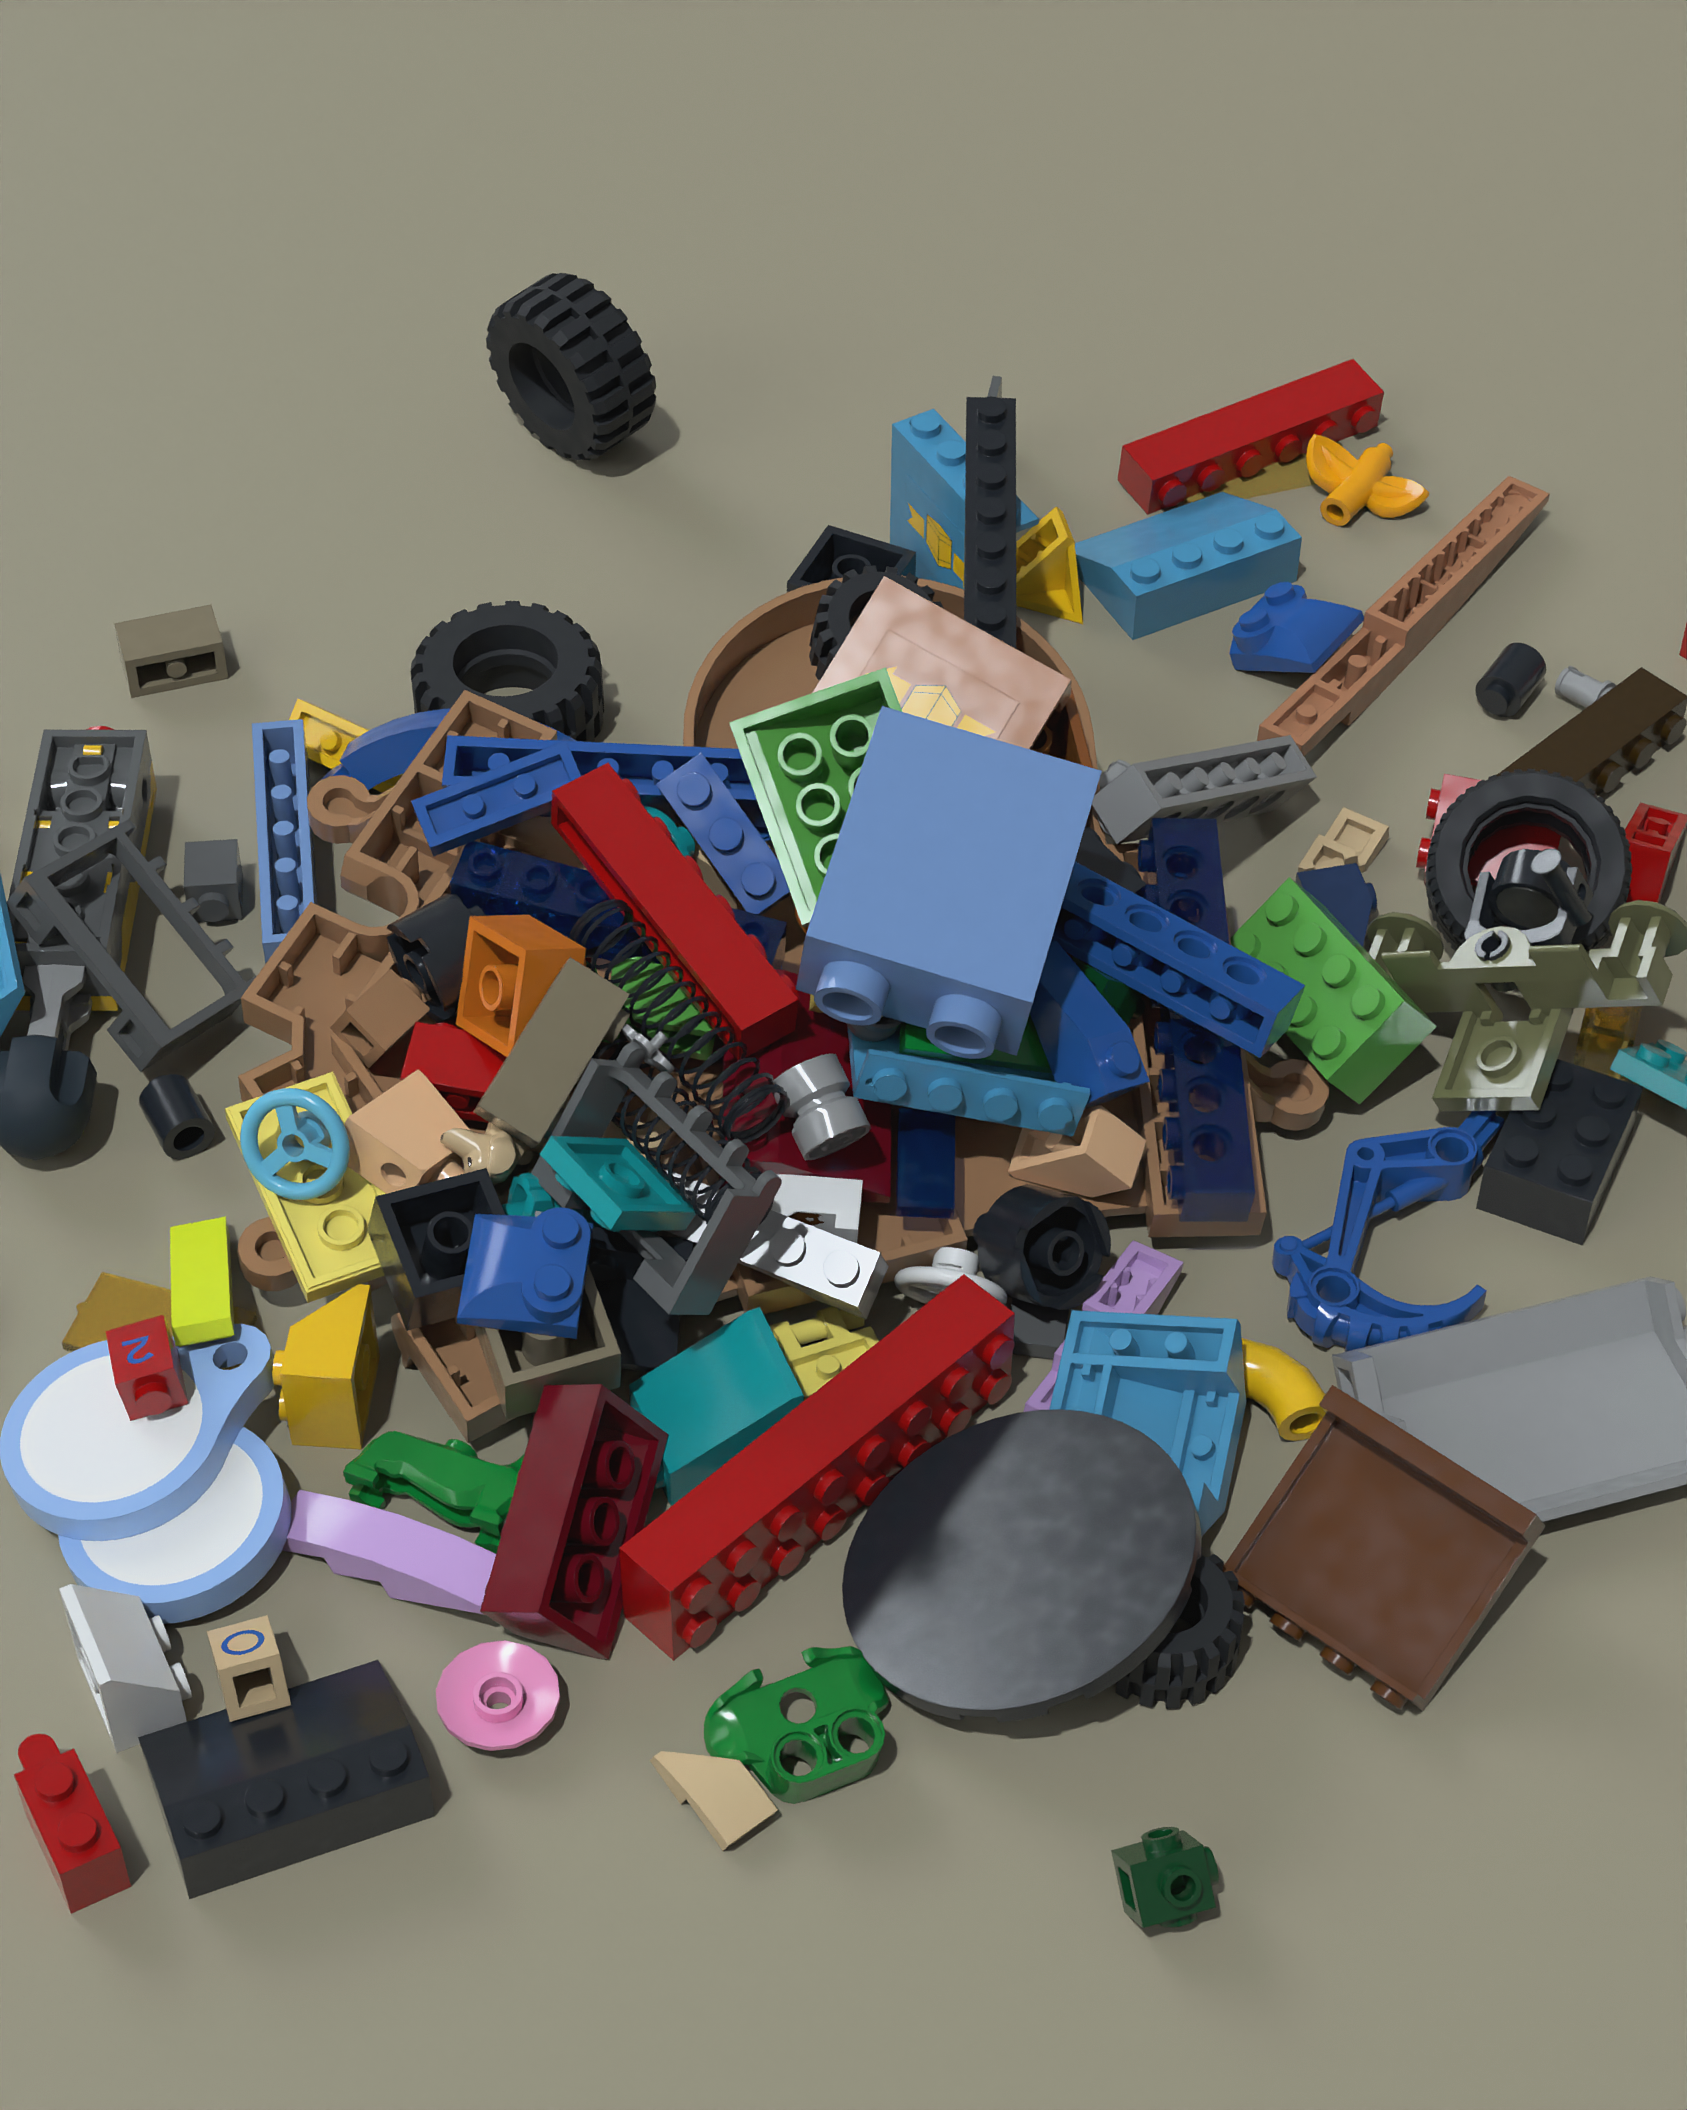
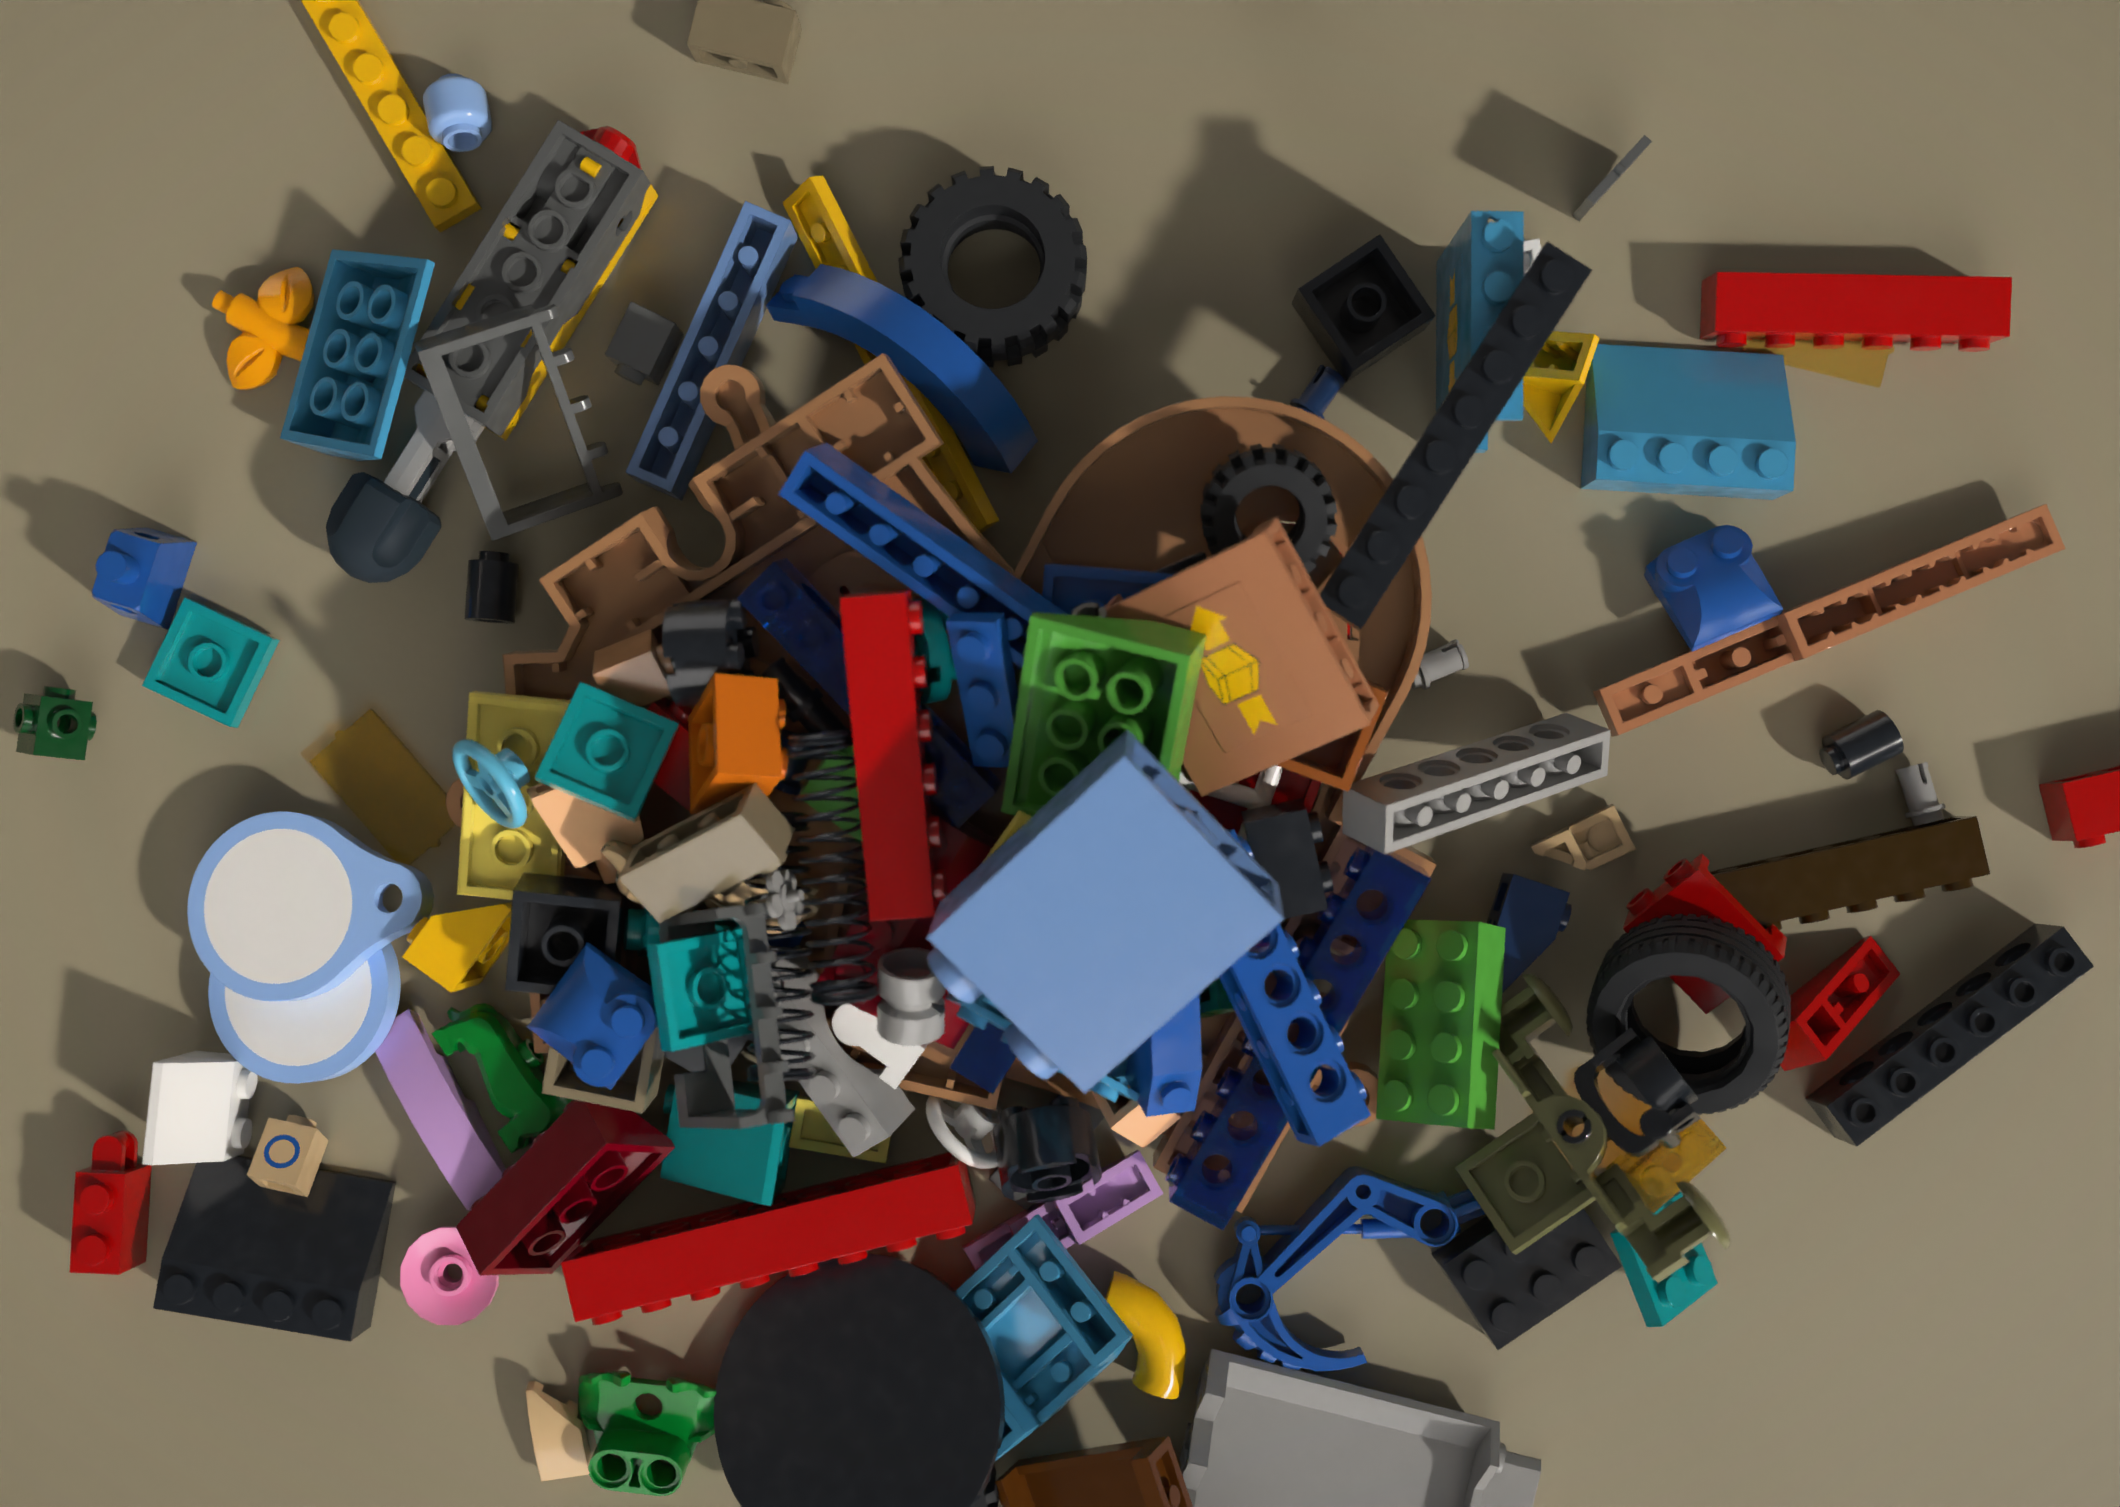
camera: 30 degrees right, 40 degrees up
red brick [105,1314,189,1421] -> none
neon yellow tile [170,1216,235,1347] -> none
blue plate [411,741,581,857] -> none
light orange plant [1306,434,1429,526] -> none
none -> teal plate [535,682,679,822]

